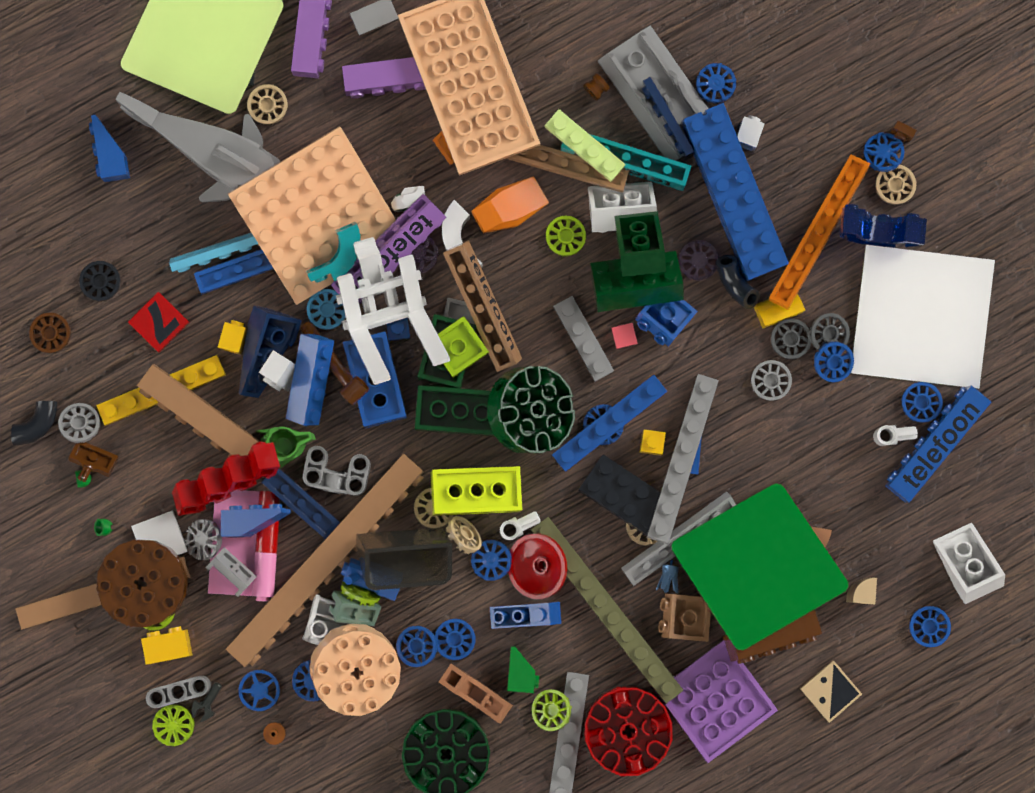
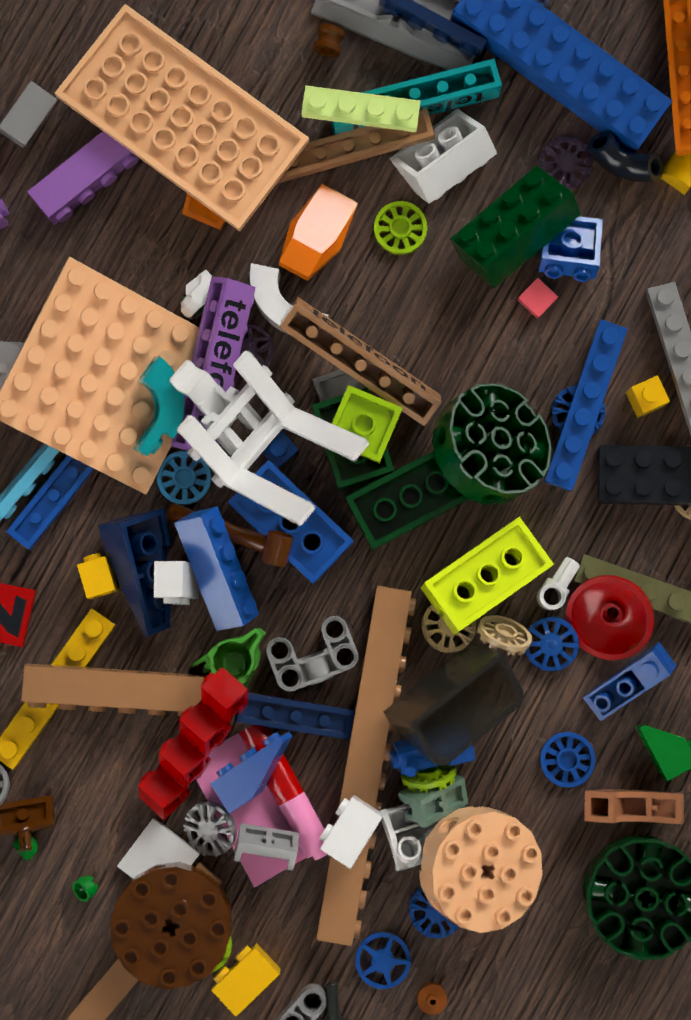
camera: 30 degrees left, 0 degrees up
blue wheel [396,626,438,667] -> none
light grey plate [553,296,614,382] -> none
dark green brick [614,211,666,277] -> none
none -> white brick [319,795,384,869]

